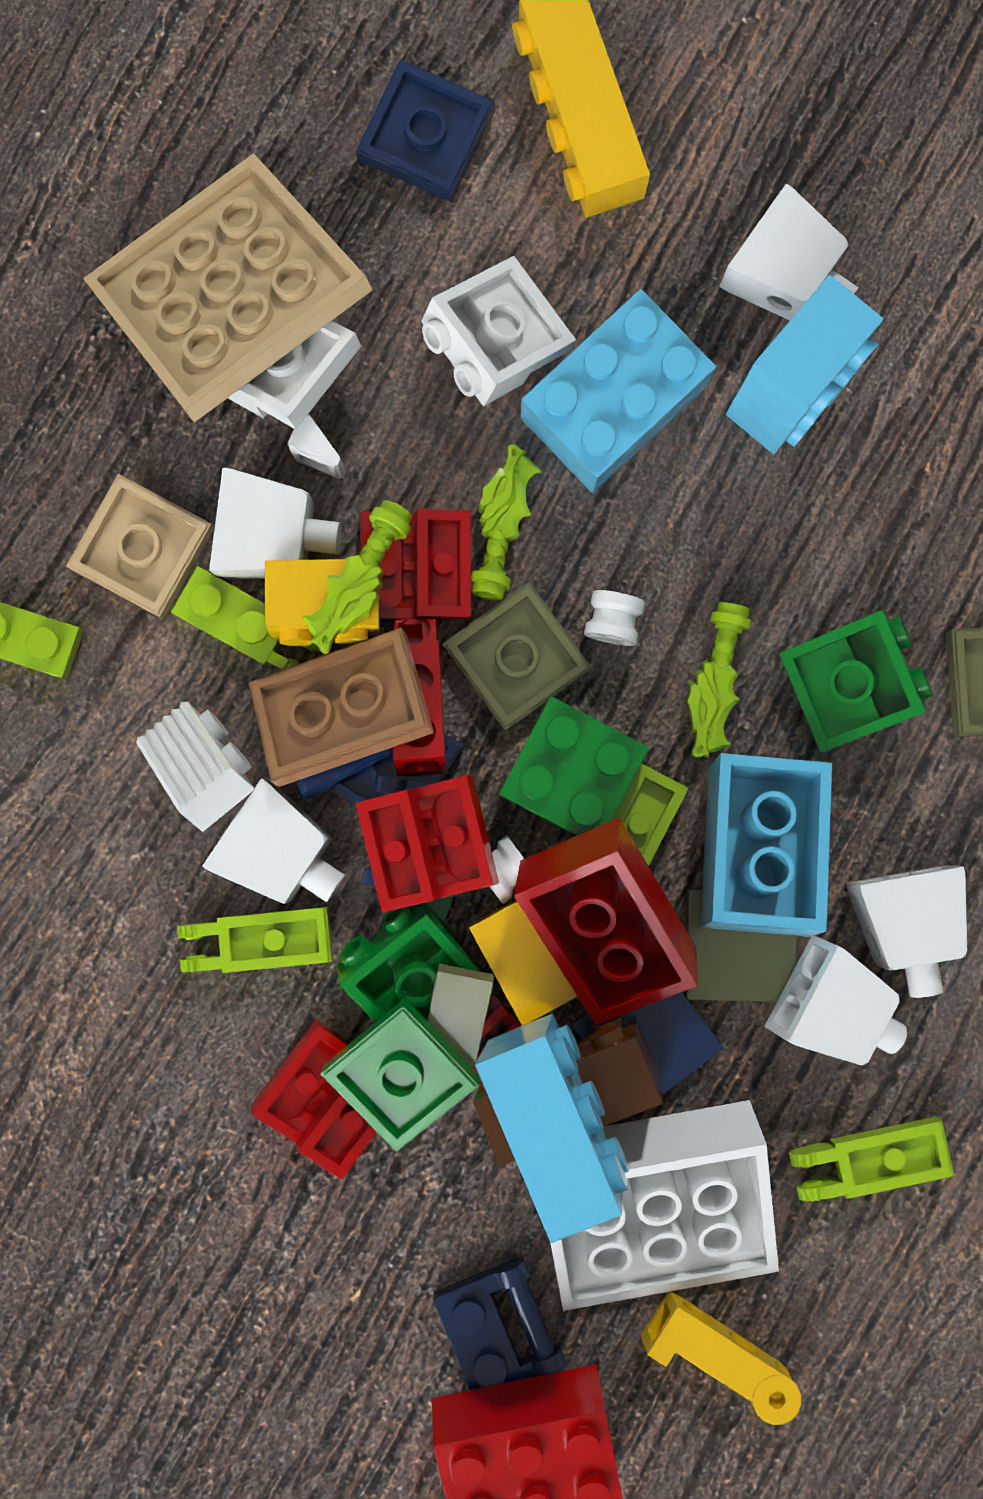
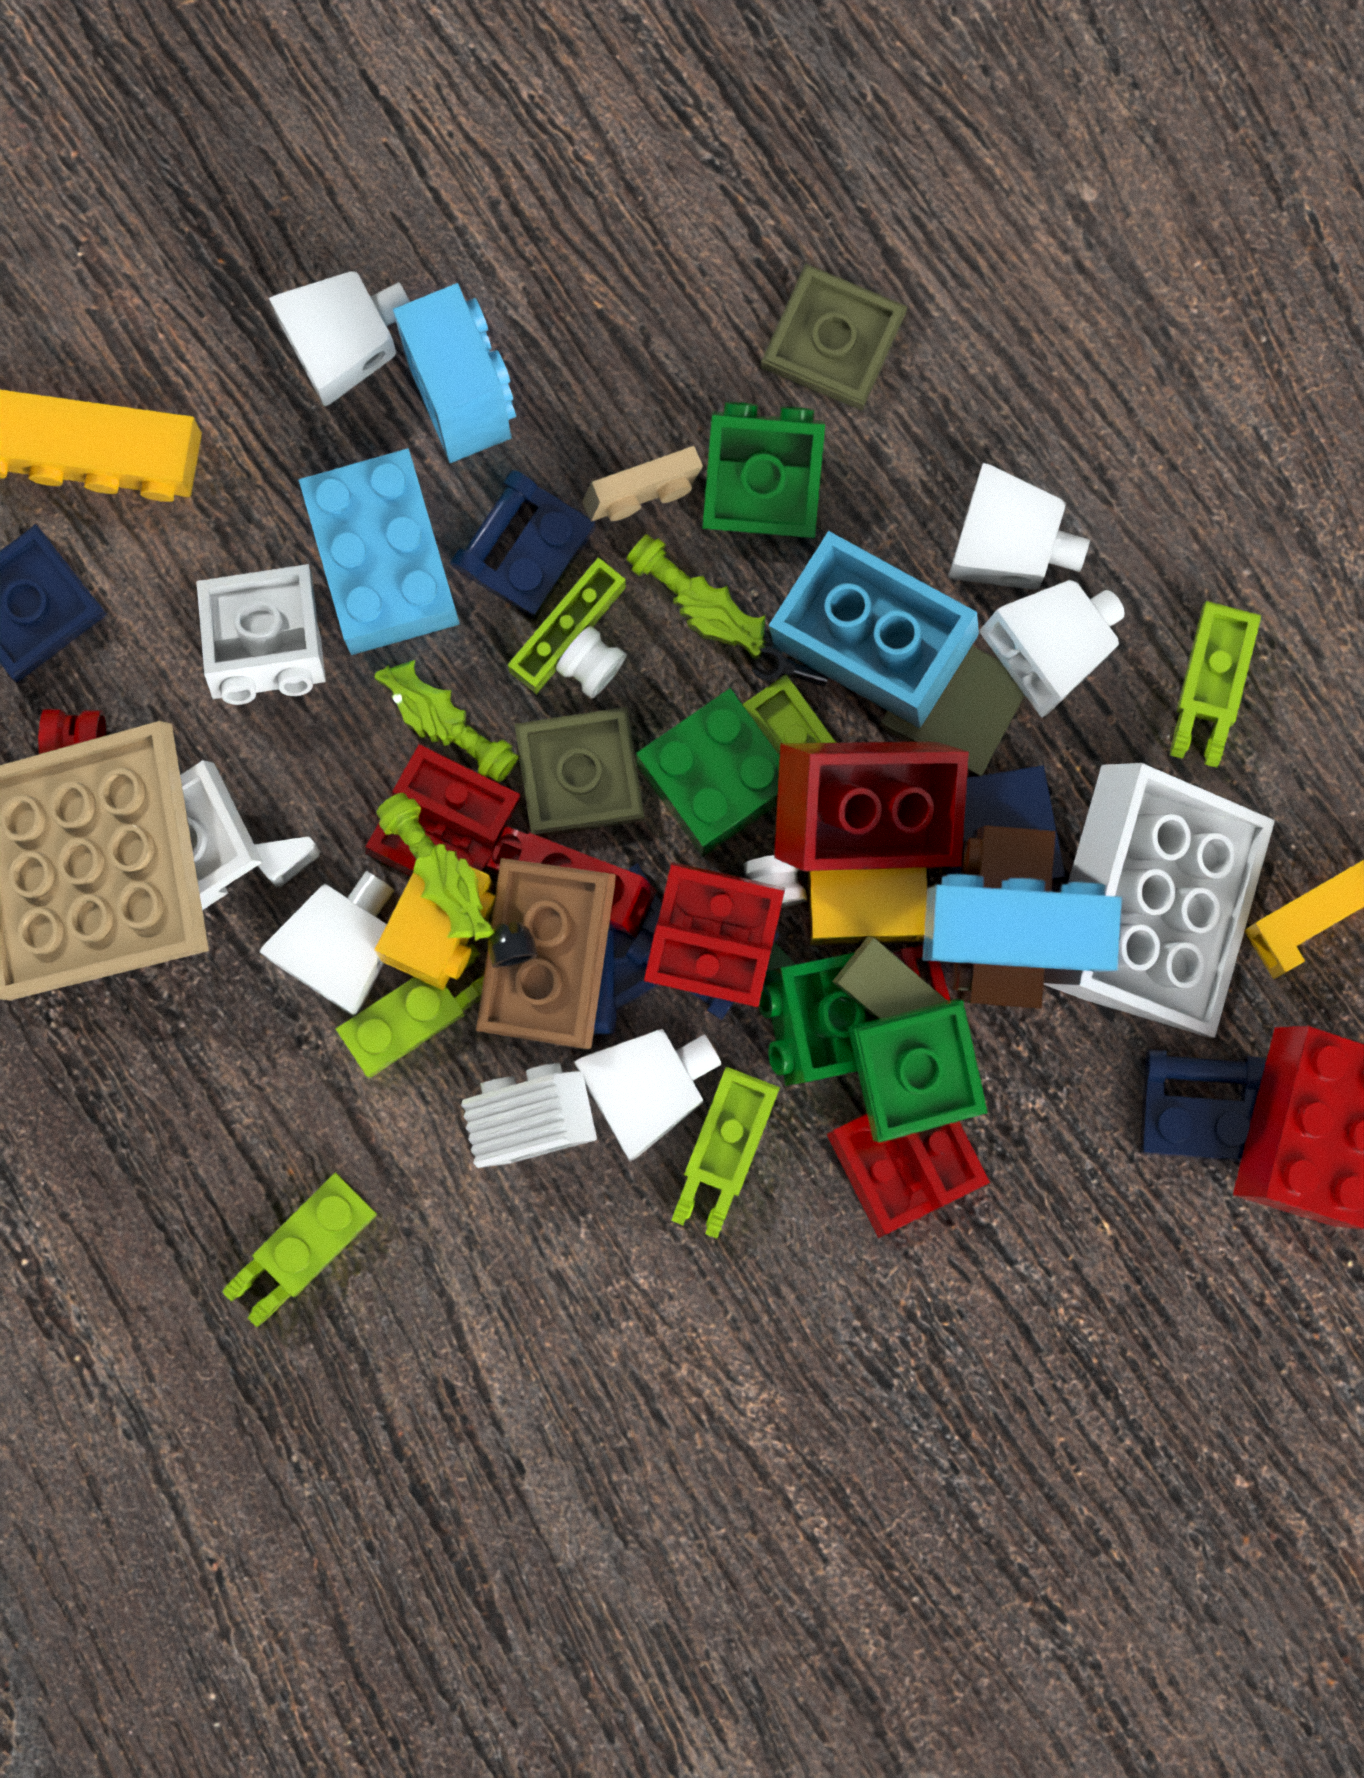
camera: 65 degrees left, 5 degrees down
tan tile [66,474,215,620] -> none
none -> red wheel [38,709,107,754]
none -> dark blue plate [450,469,596,620]
none -> black hinge [488,921,538,968]
none -> lime piece [508,557,626,694]
none -> tan plate [582,446,703,522]
none -> black hand [751,643,828,687]

